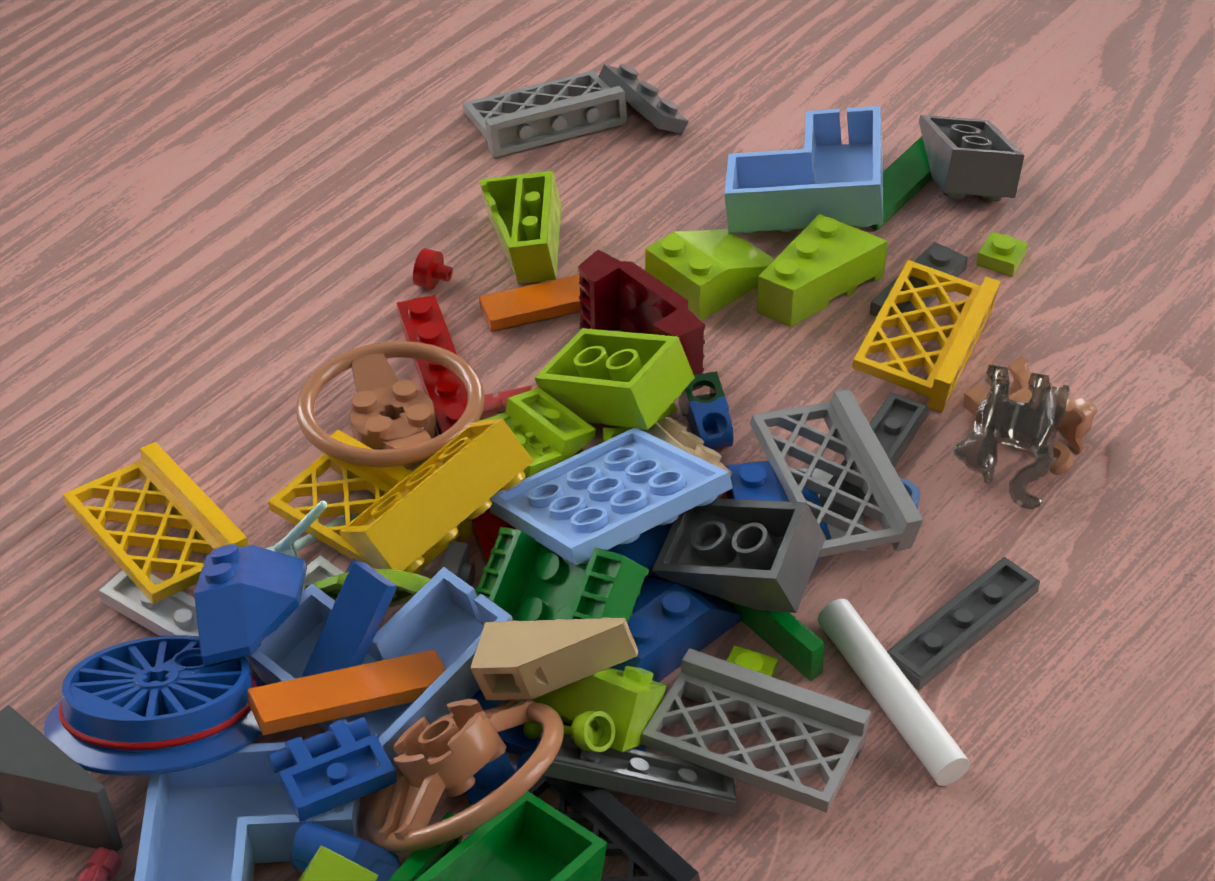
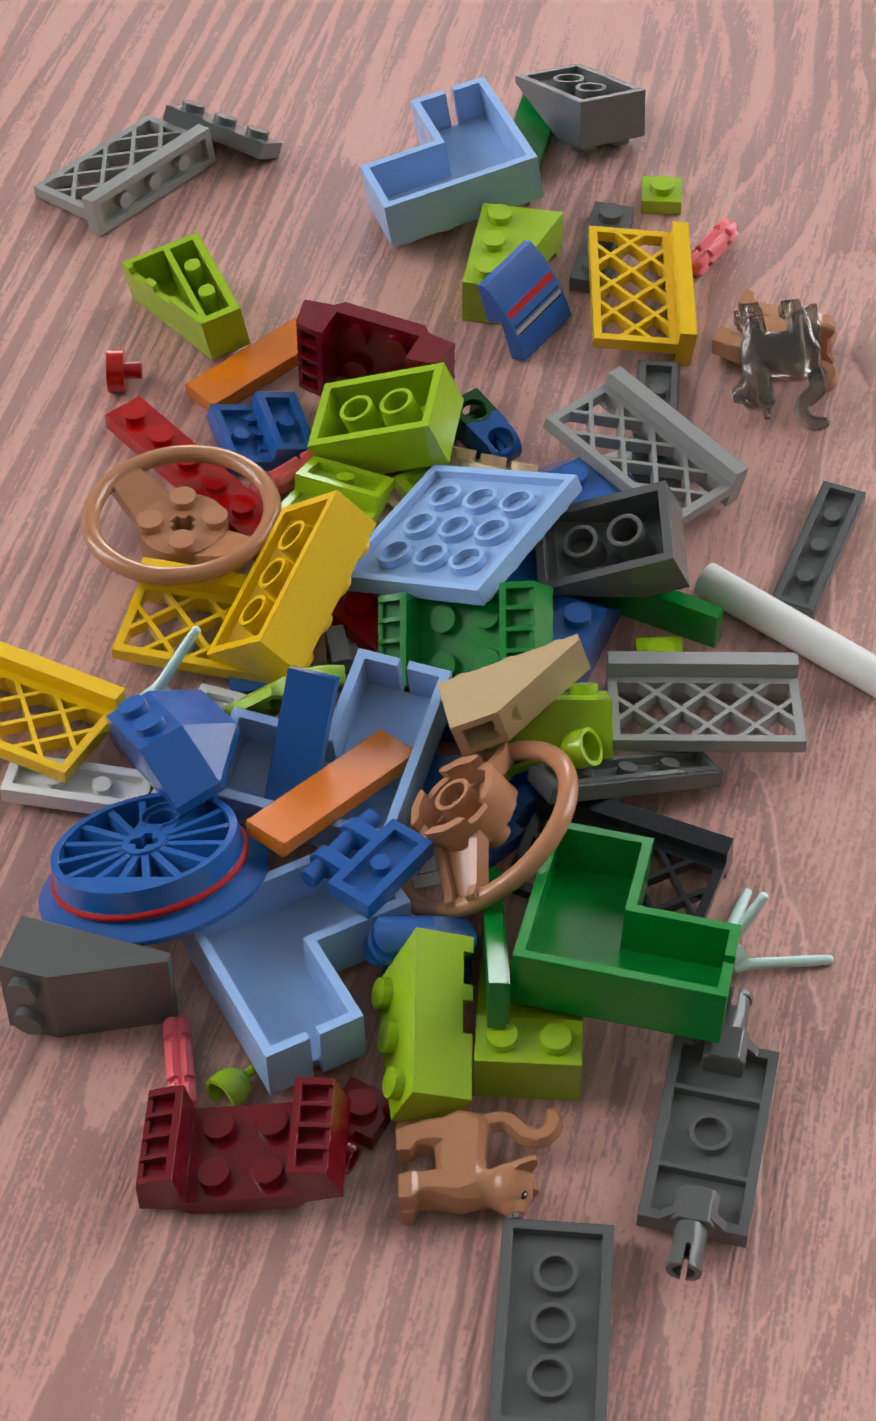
camera: 25 degrees left, 5 degrees up
lime slope [645,229,775,321] -> none
none -> blue slope [206,391,311,475]
none -> blue slope [477,240,571,361]
none -> coral axle [691,218,739,278]

